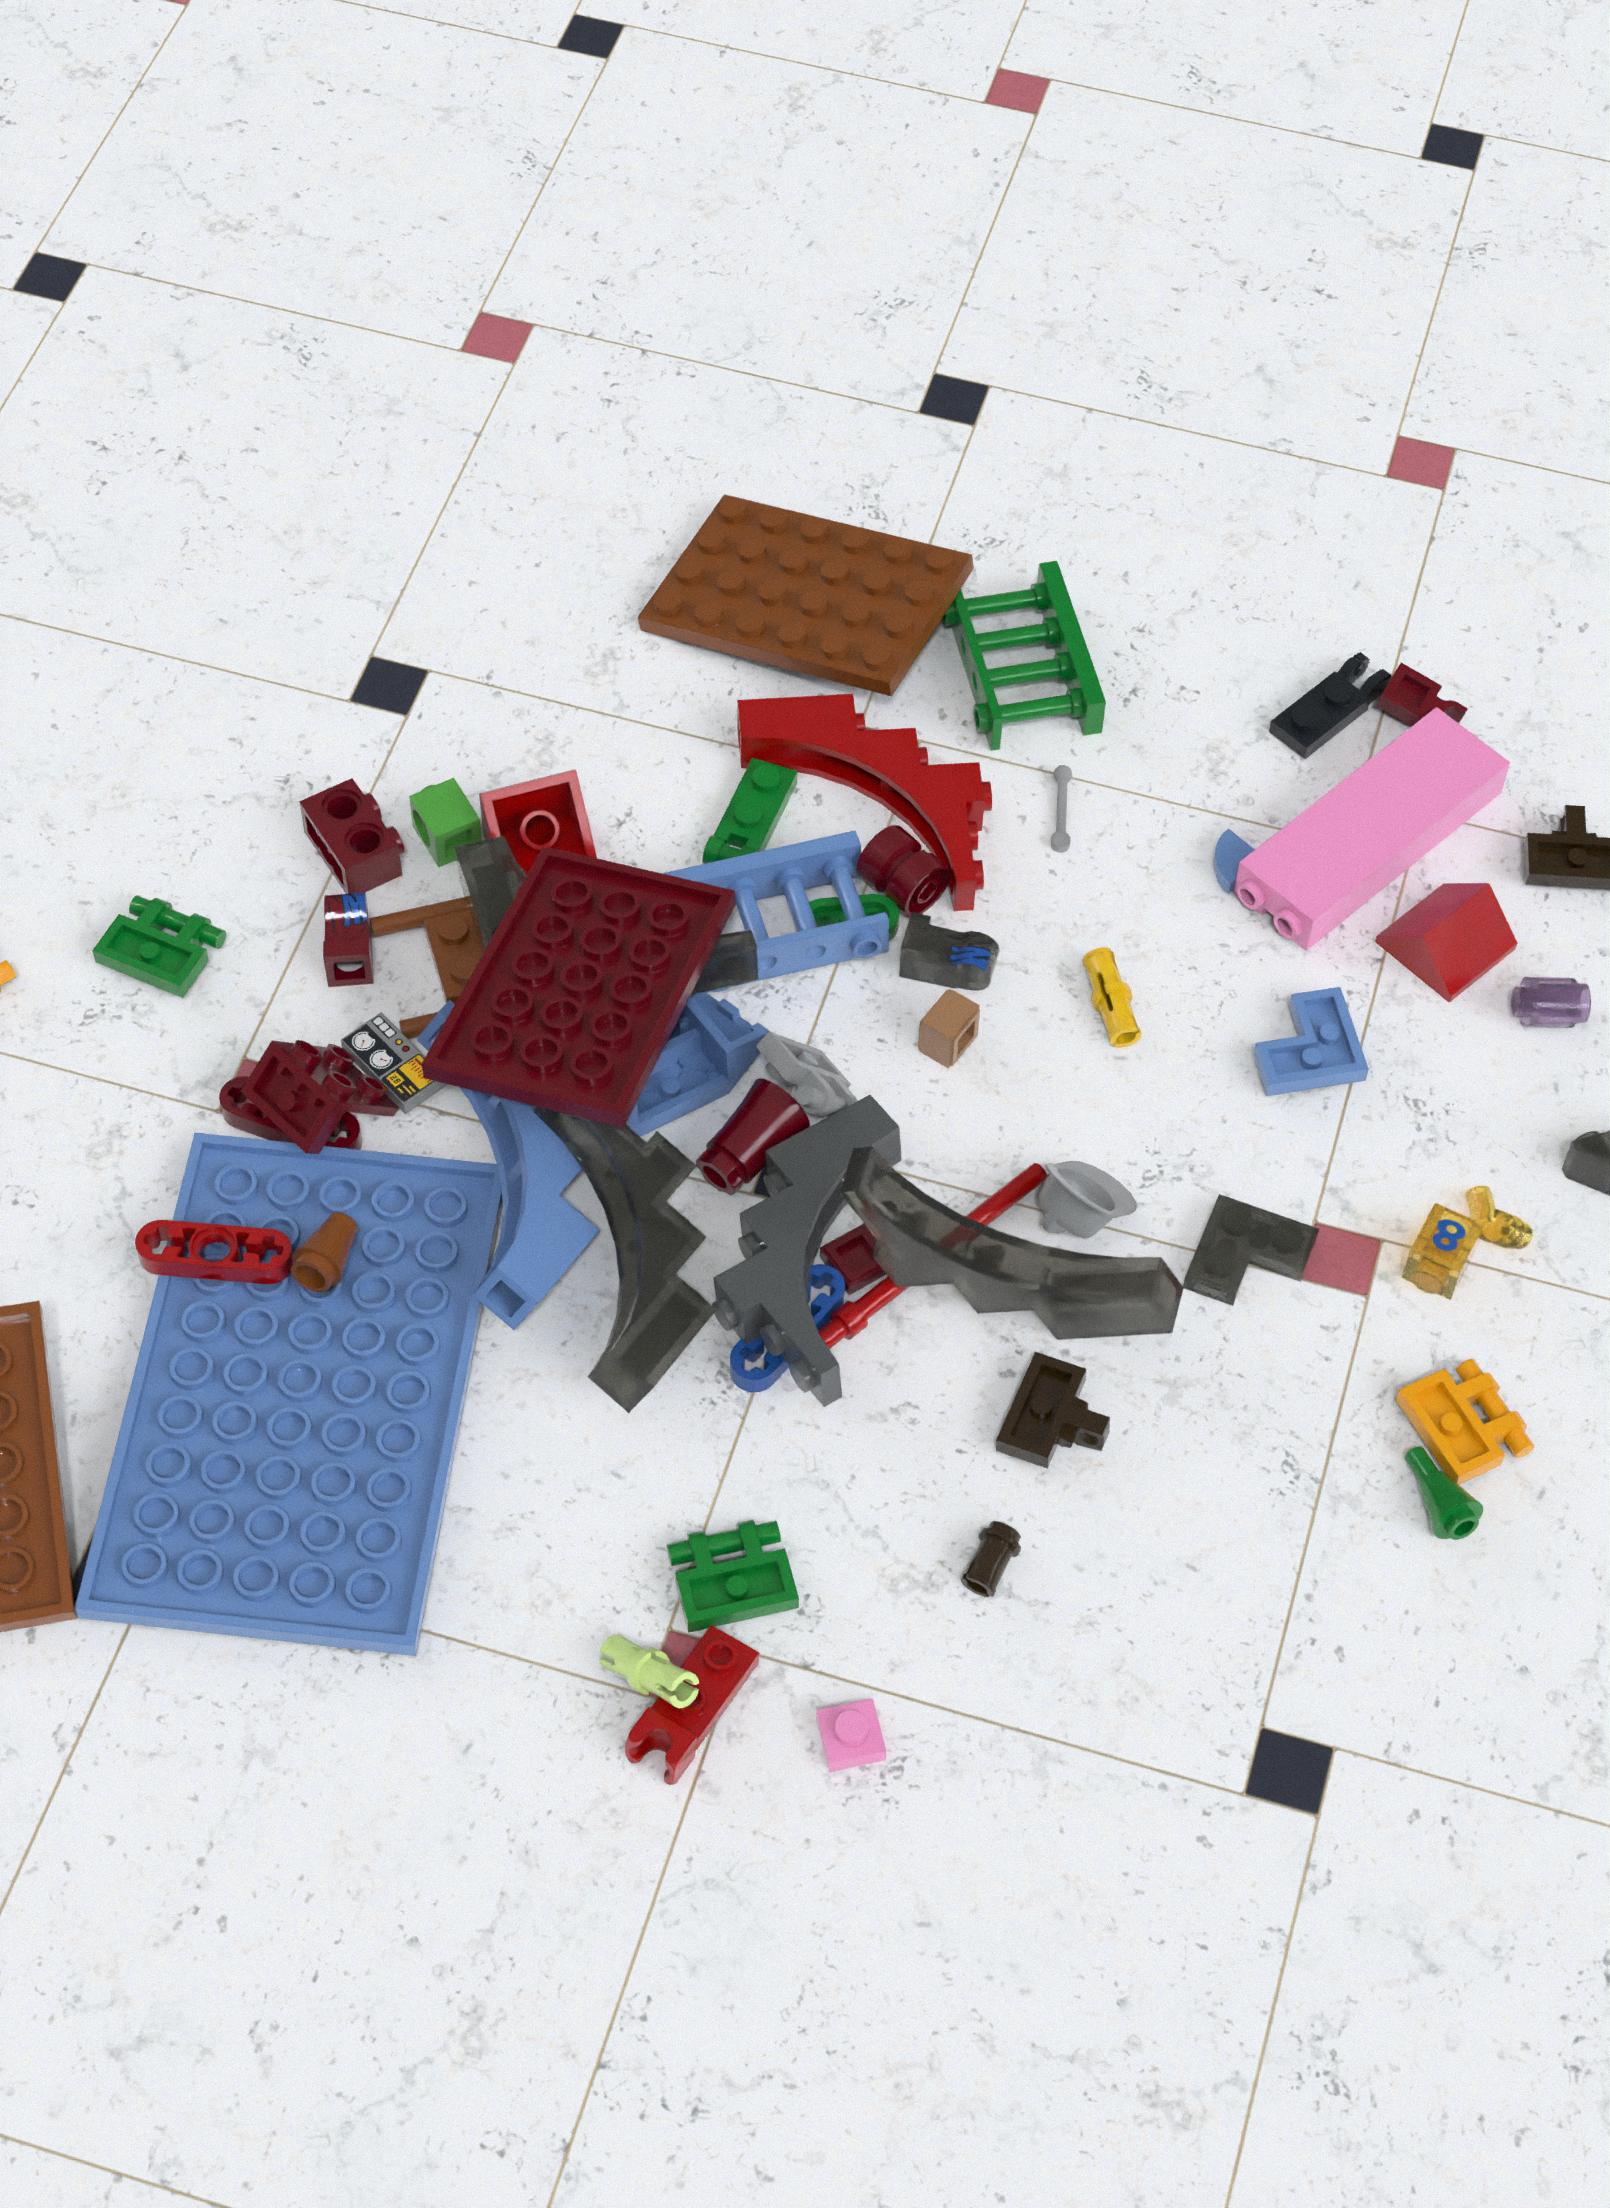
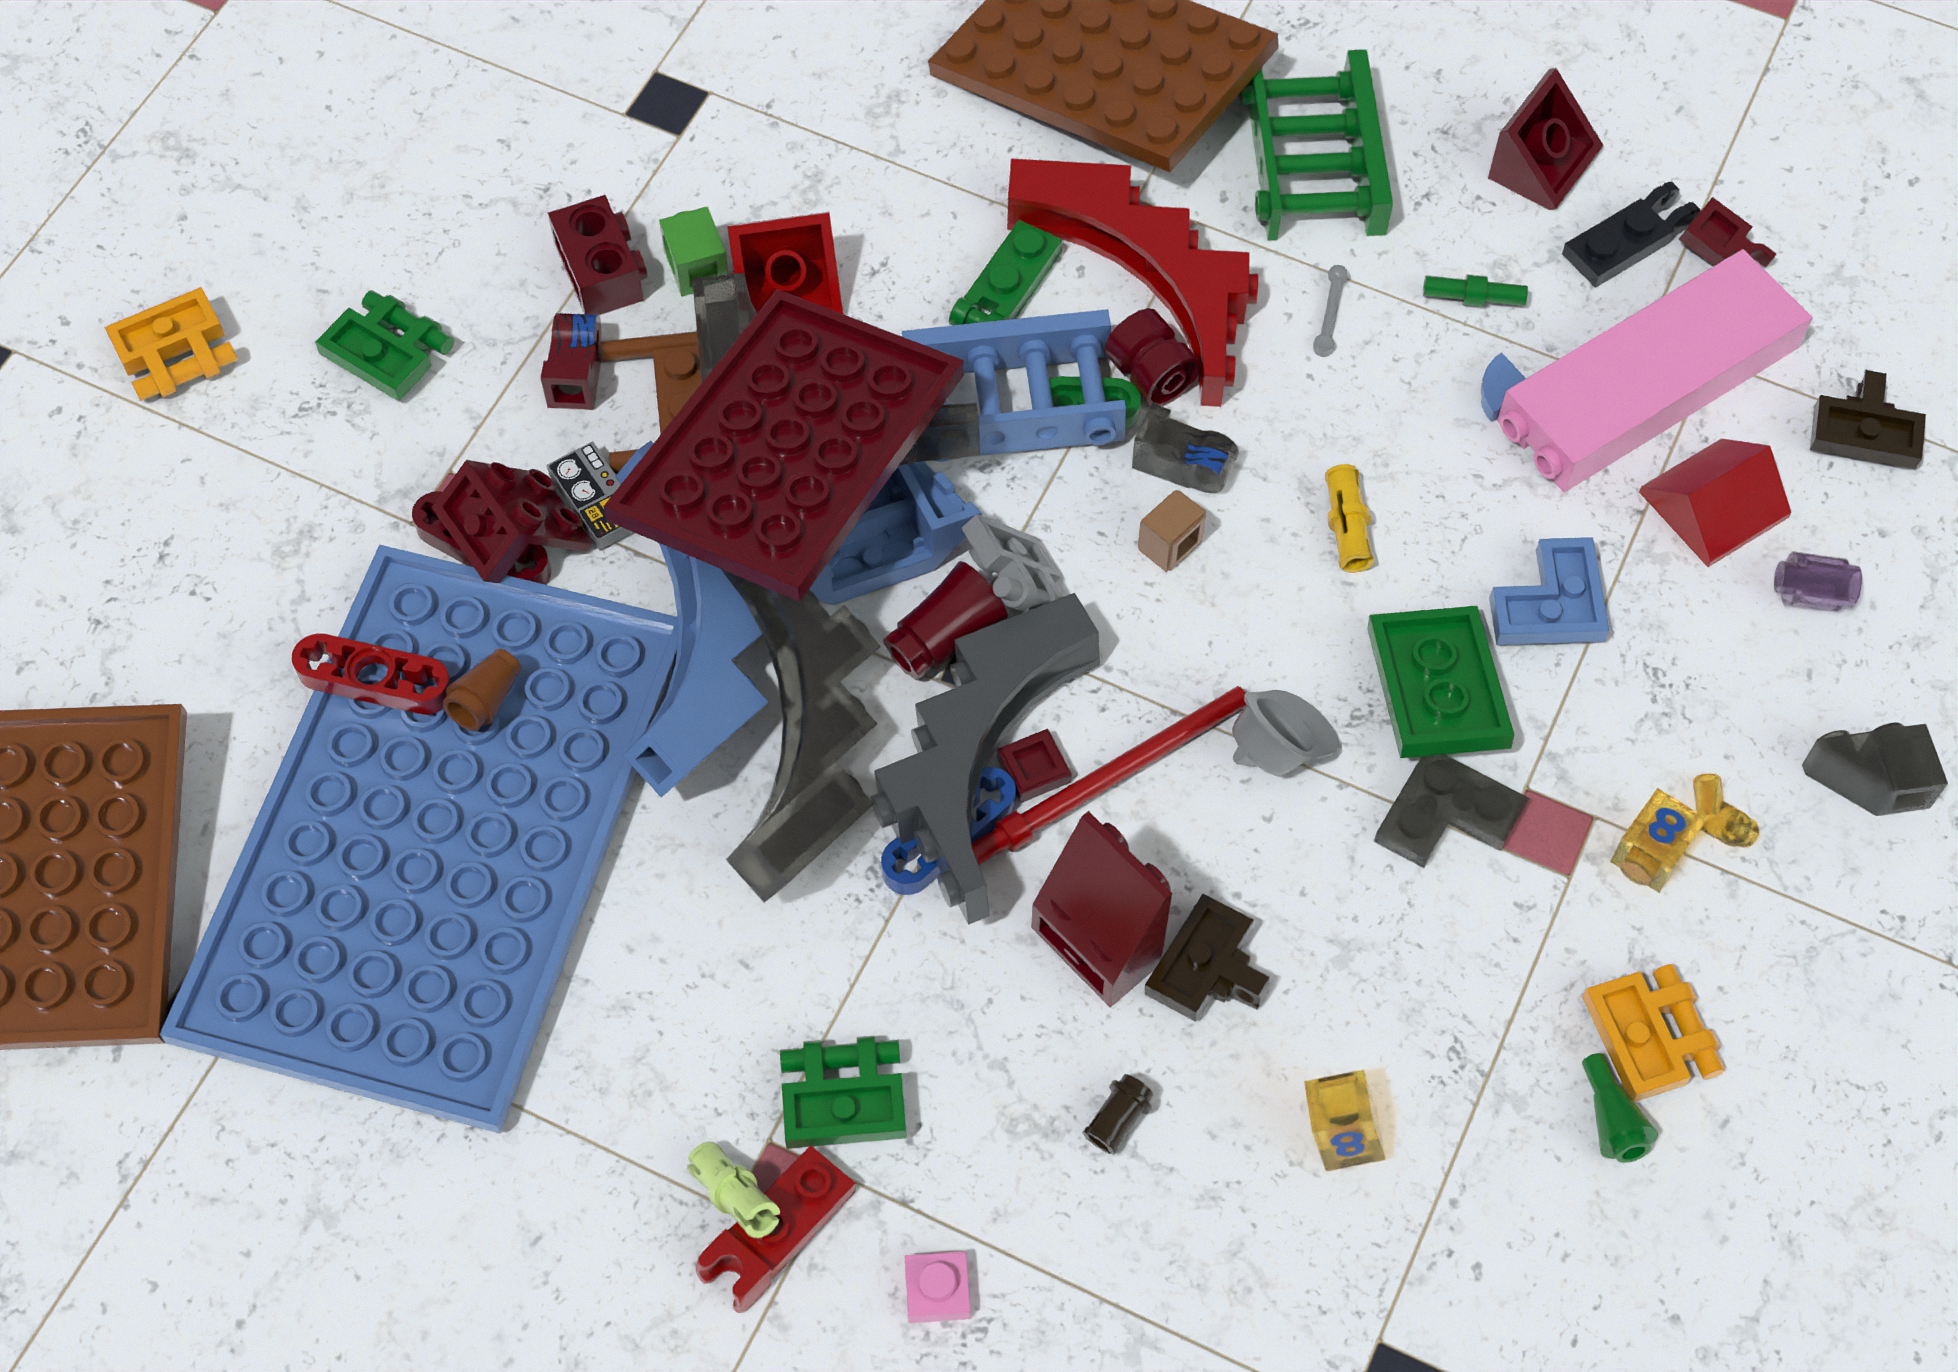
camera: 10 degrees right, 5 degrees up
clear smoke arch [839,1146,1184,1340] -> none
none -> dark red slope [1031,811,1172,1008]
none -> clear yellow brick [1304,1069,1386,1172]
none -> green plate [1367,606,1514,758]
none -> green bar [1423,274,1528,307]
none -> dark red slope [1488,68,1604,210]

